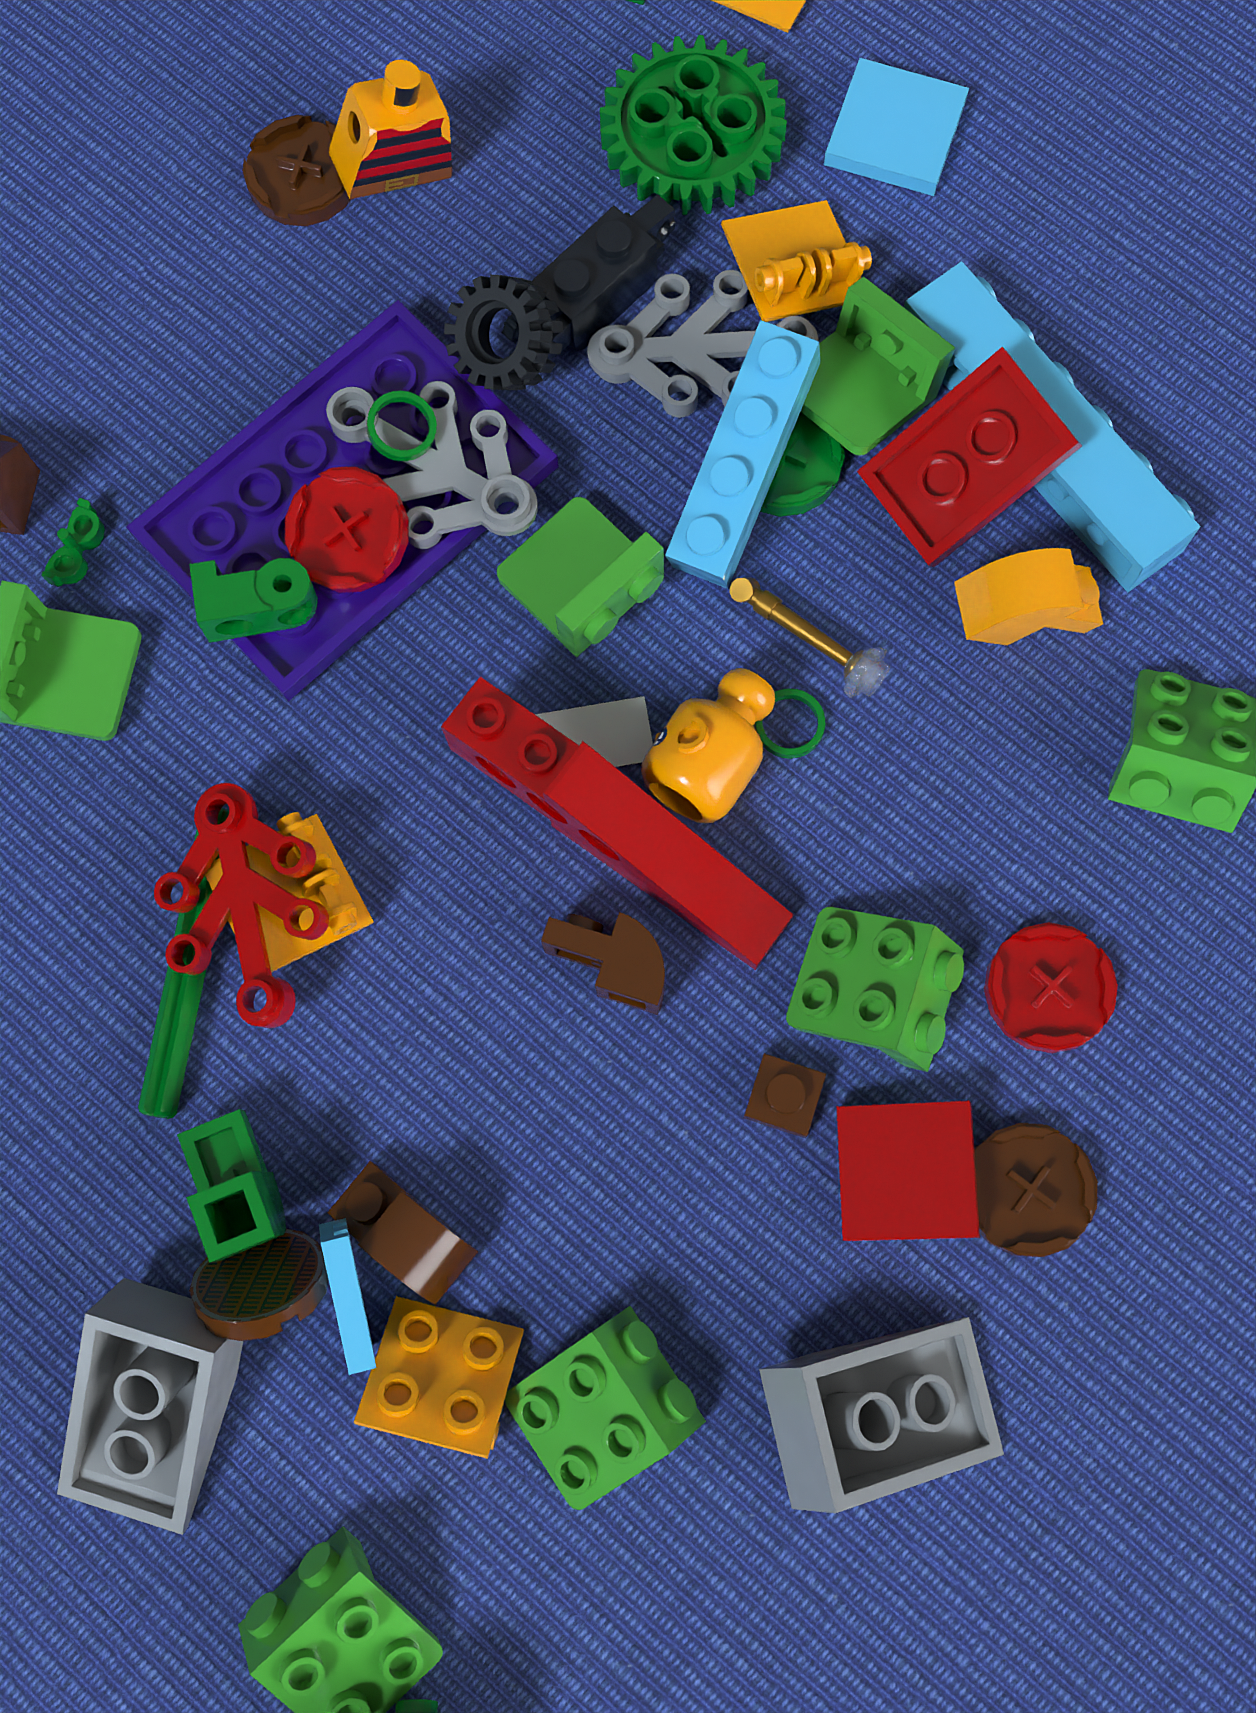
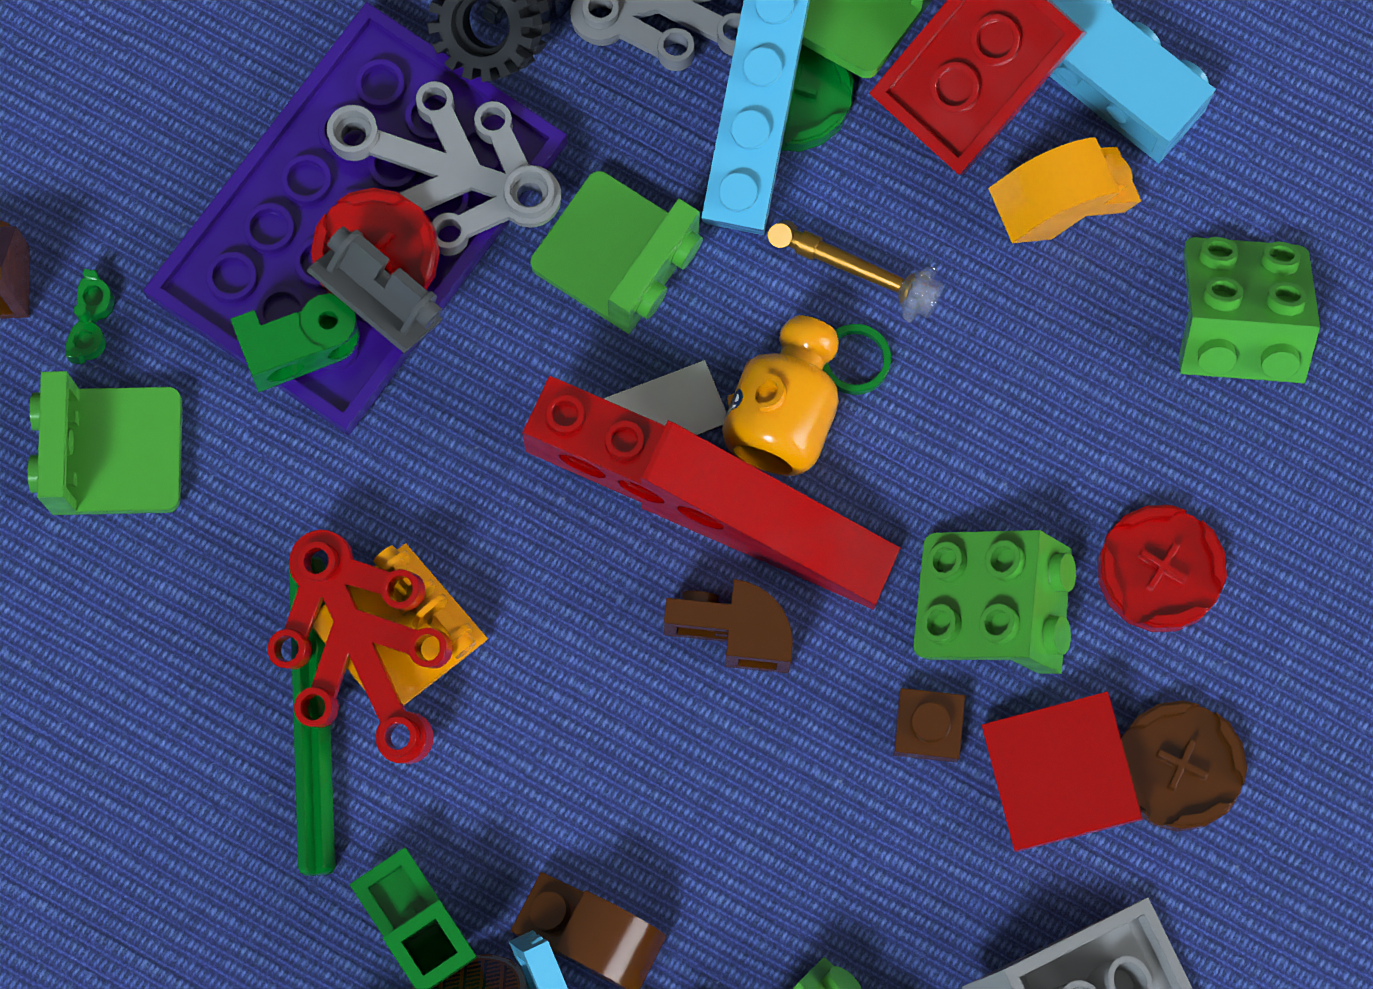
camera: 20 degrees left, 0 degrees up
green piece [366,391,437,461] -> none
none -> dark grey hinge [307,226,443,354]

